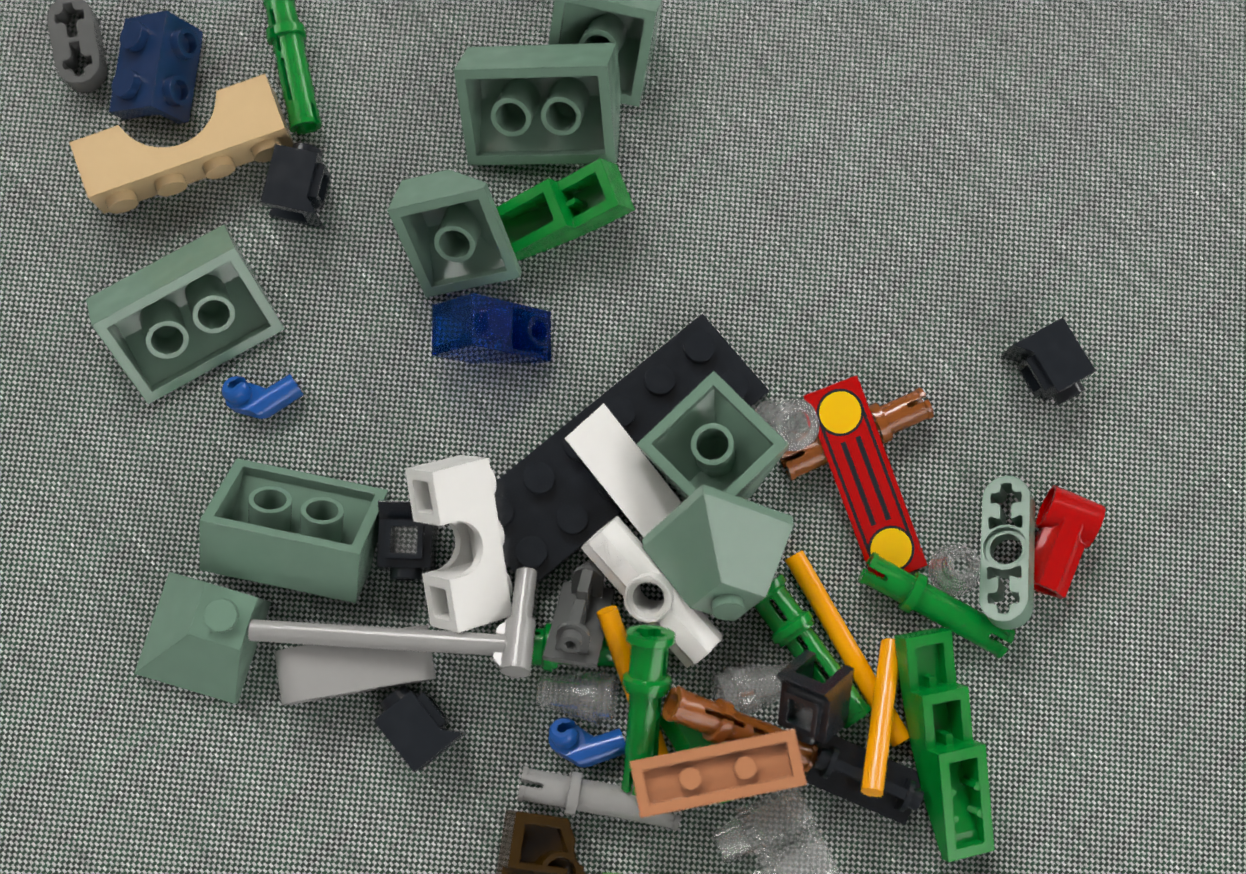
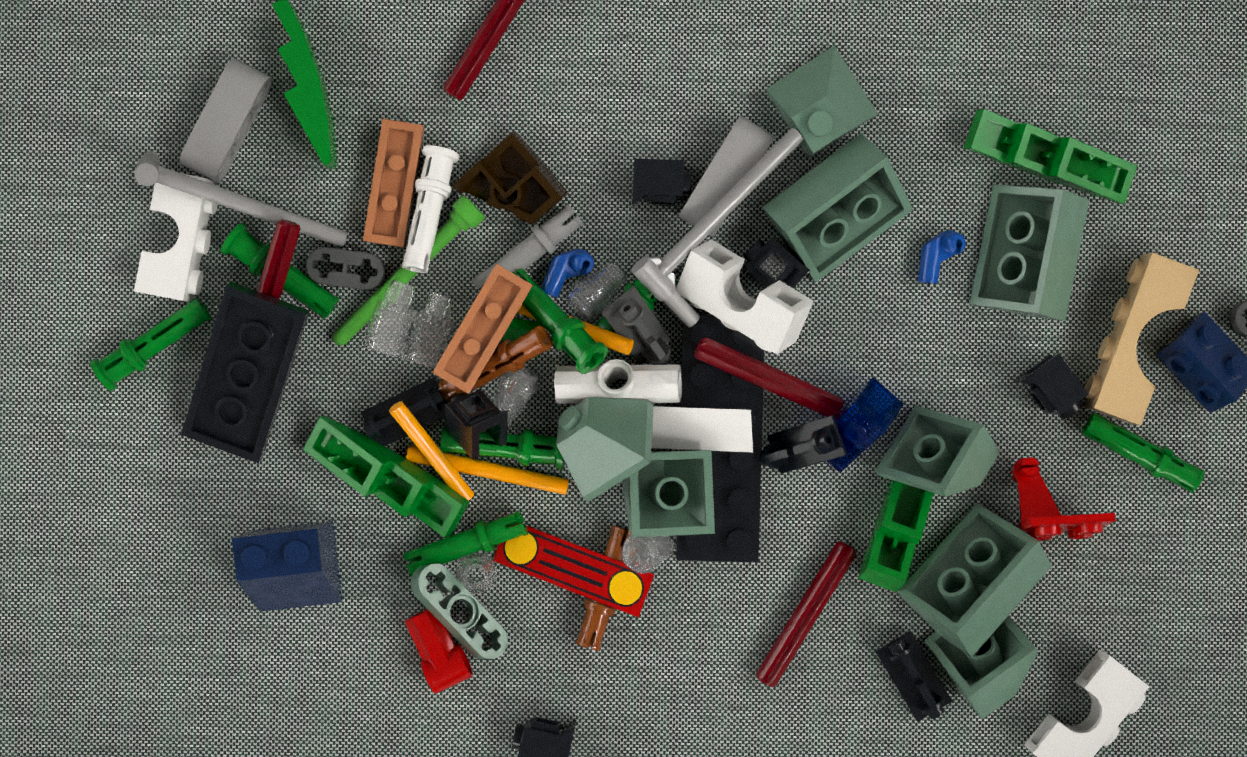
camera: 135 degrees right, 10 degrees up
none -> dark blue slope [232,521,343,612]
none -> dark red axle [694,338,844,418]
none -> dark red axle [756,541,857,688]
none -> black hinge [759,415,847,474]
none -> black hinge [875,631,952,722]
none -> green slope [964,109,1138,204]
none -> red plate [1010,457,1116,541]

